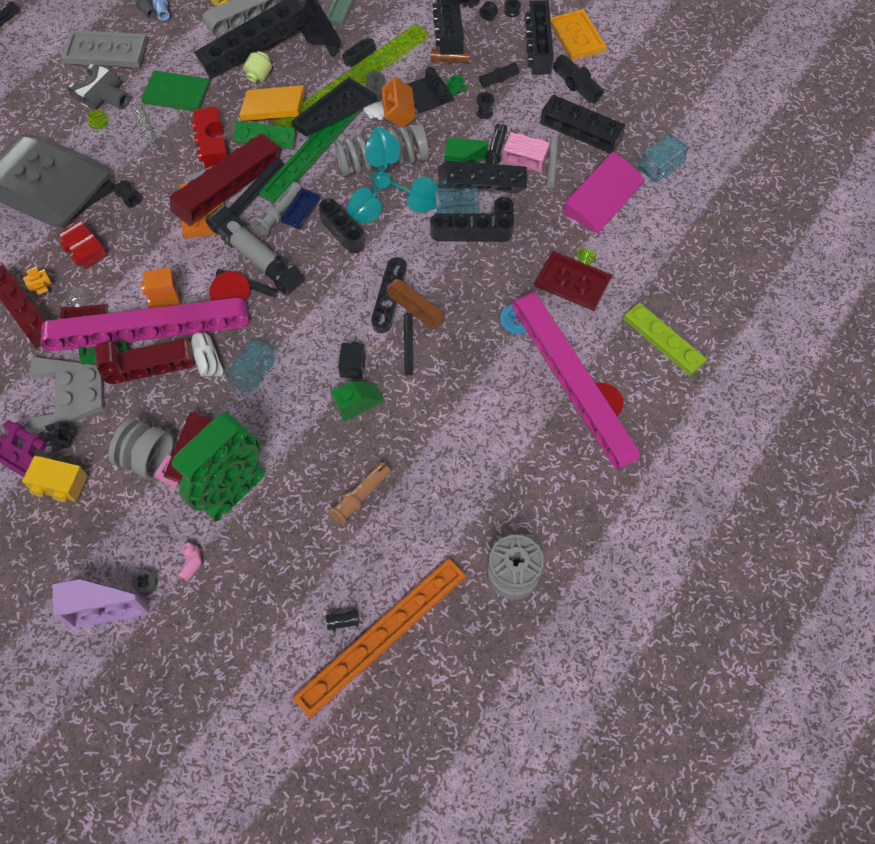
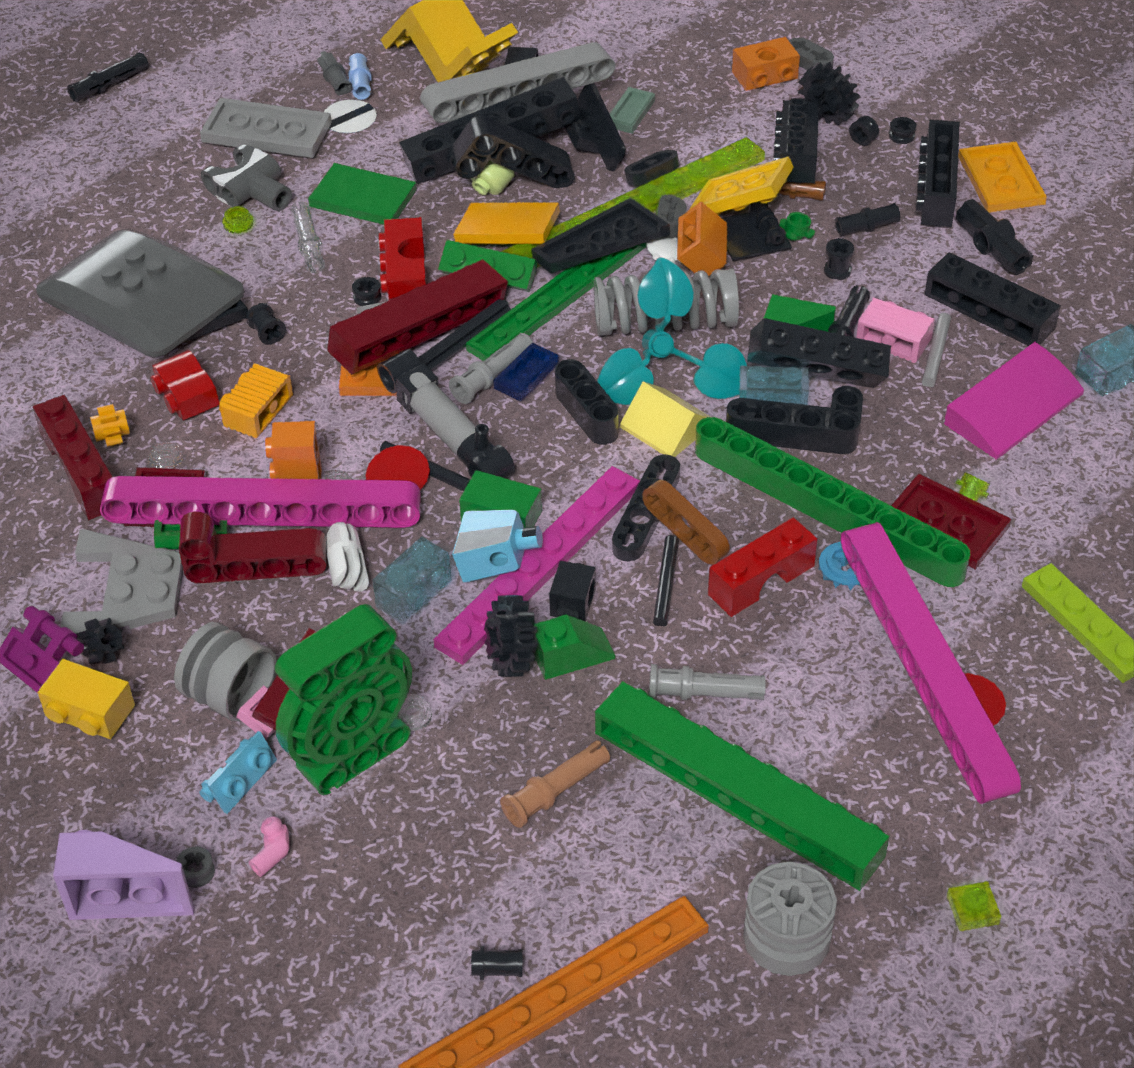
camera: 10 degrees right, 15 degrees down
none -> medium azure hinge [199,731,277,814]
none -> light orange brick [219,363,293,438]
none -> white sticker [324,100,377,133]
none -> black bush [352,277,381,306]
none -> dark pink plate [433,466,640,665]
none -> black beam [452,116,575,189]
none -> medium azure torso [452,510,543,582]
none -> green brick [459,470,542,528]
none -> black gear [484,595,537,677]
none -> green brick [595,681,889,891]
none -> light yellow slope [620,382,711,457]
none -> light grey pin [649,664,766,700]
none -> yellow plate [690,157,793,215]
none -> green beam [695,417,970,587]
none -> red arch [708,517,818,617]
none -> clear neon green plate [947,881,1002,932]

